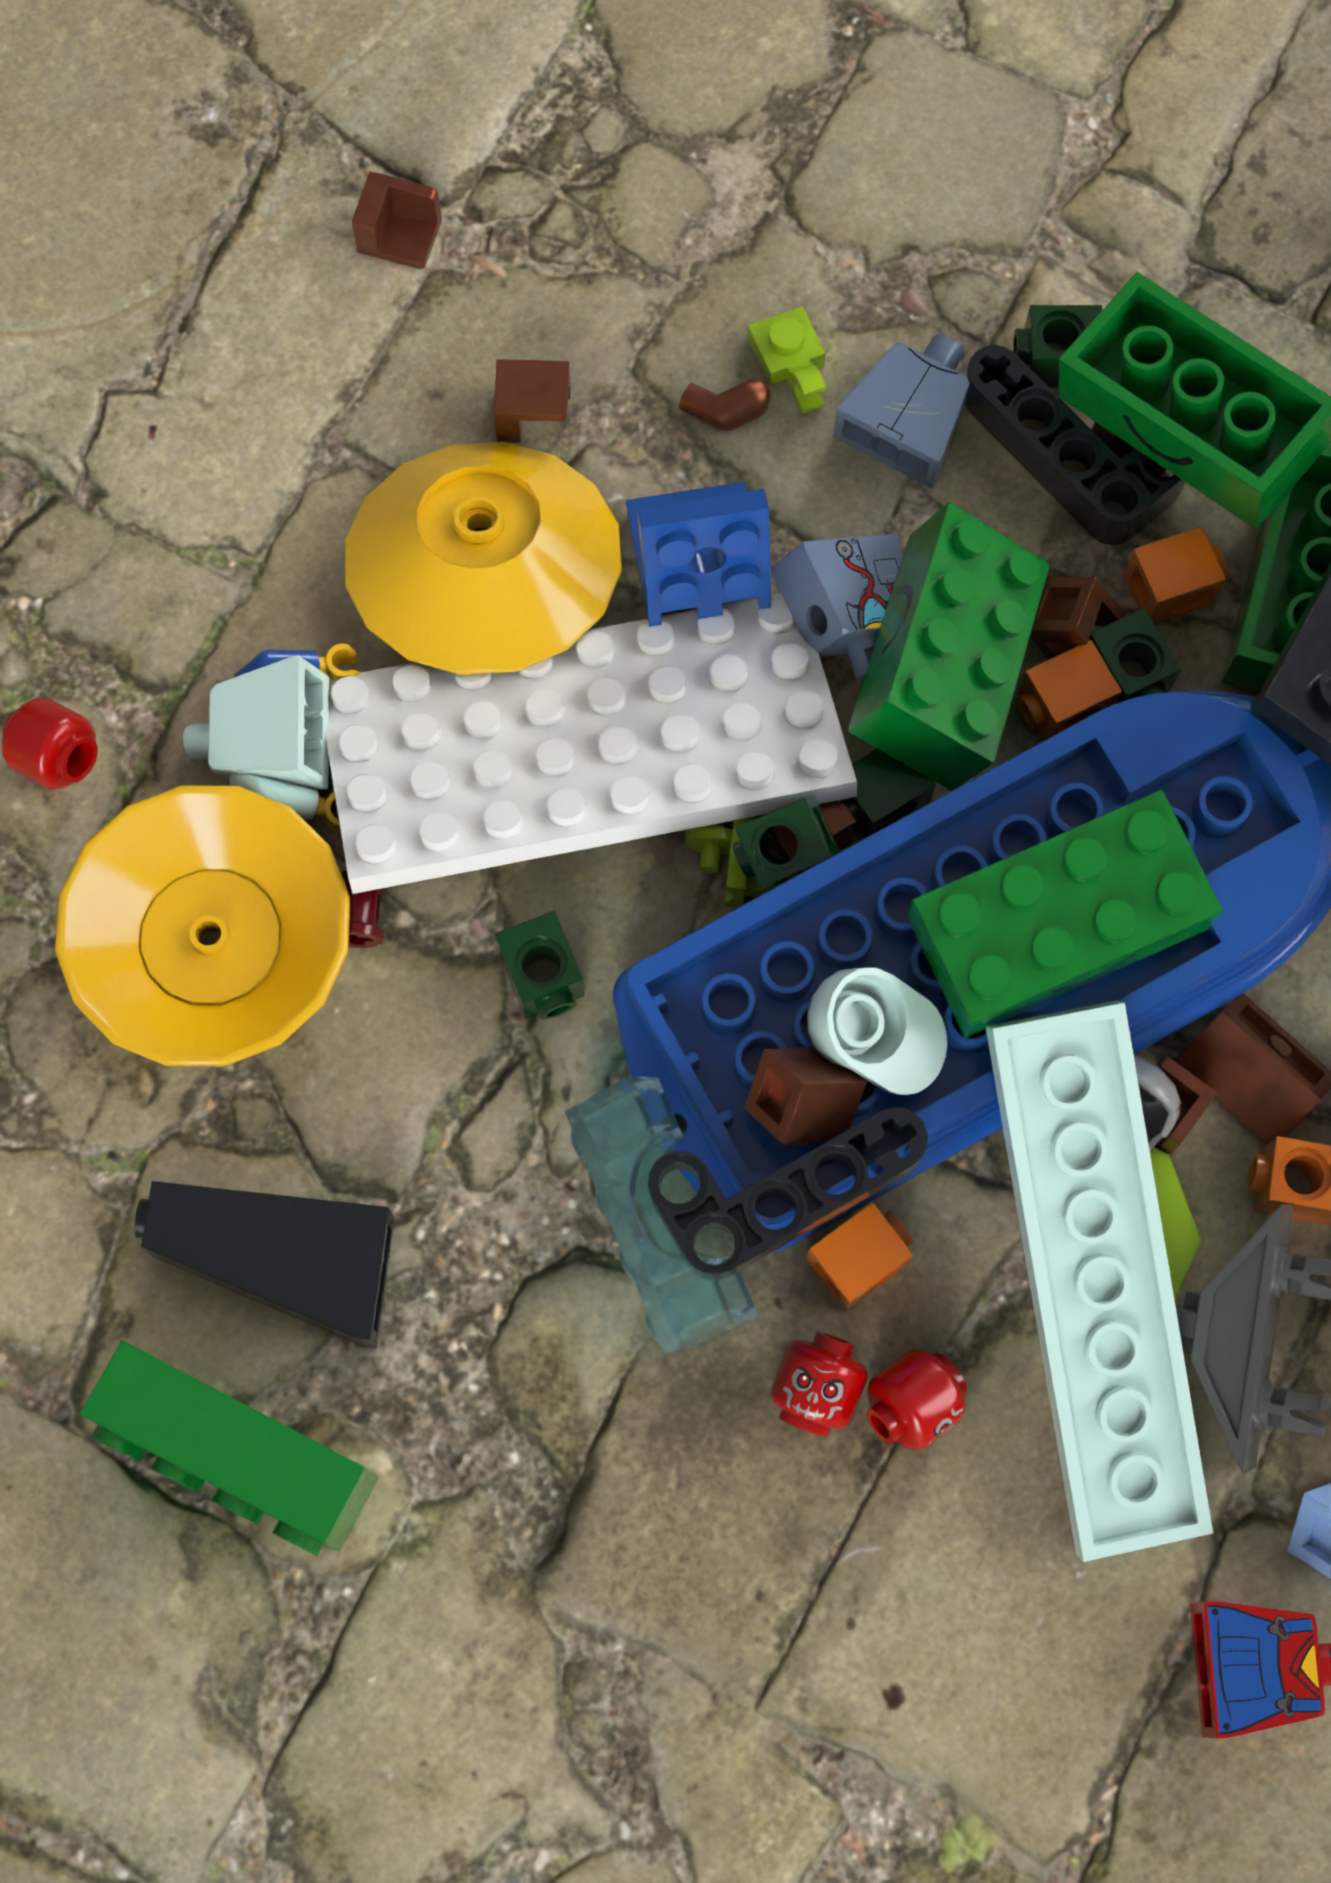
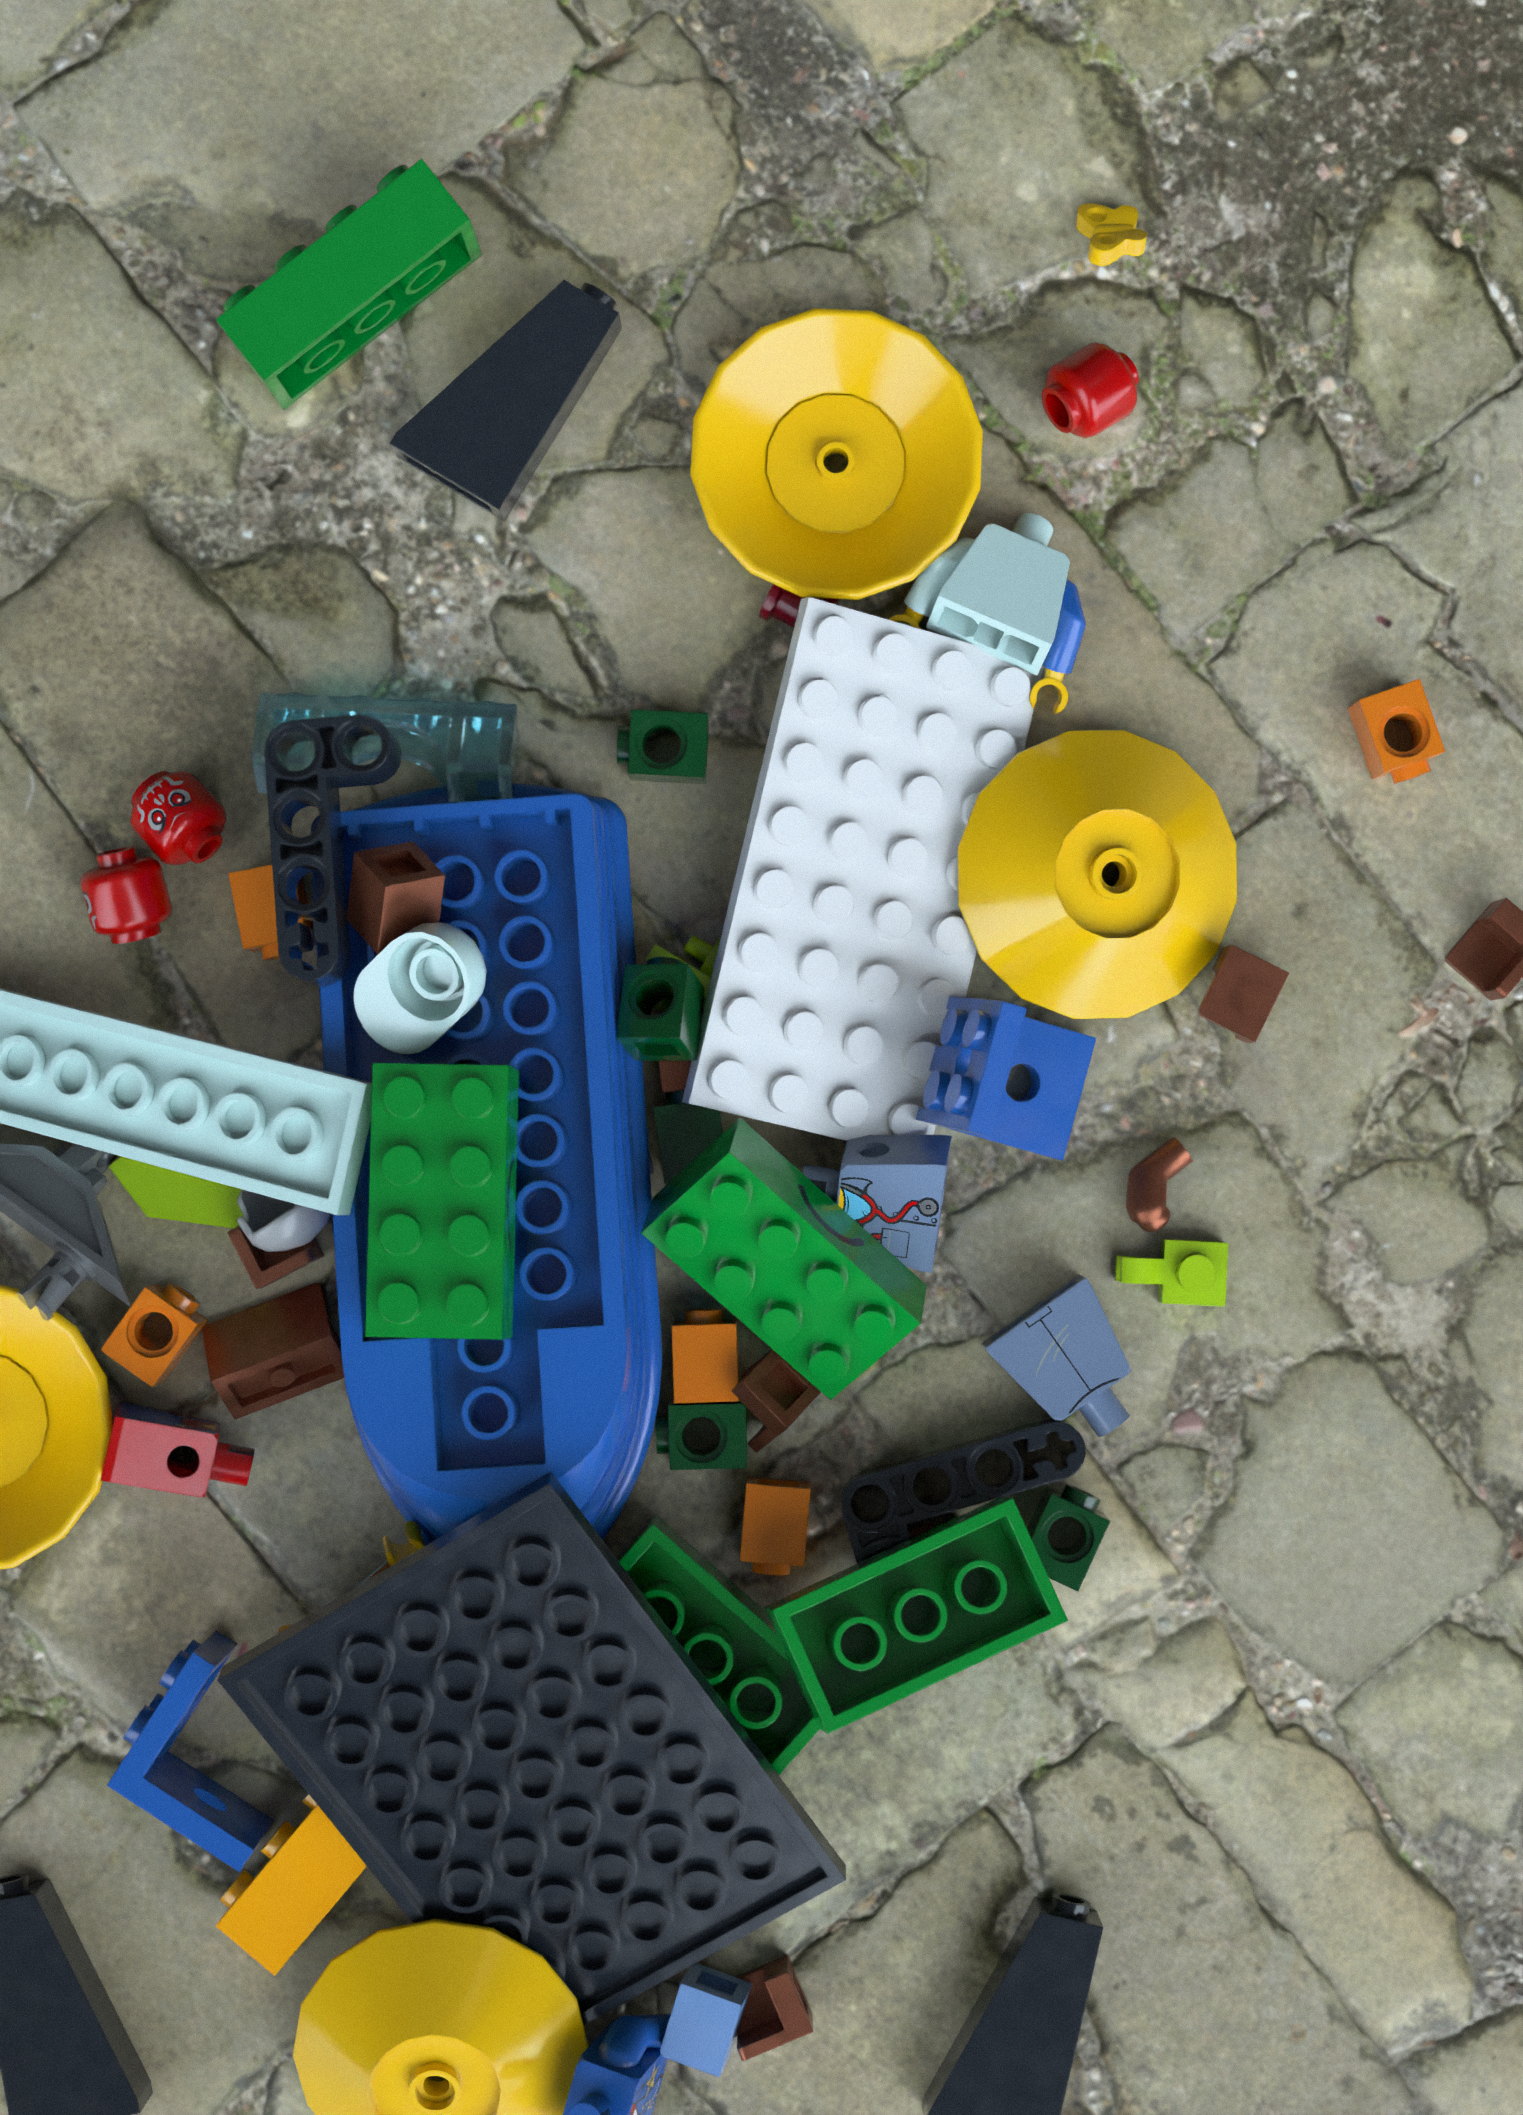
camera: 125 degrees right, 15 degrees up
none -> orange brick [1347,679,1445,784]

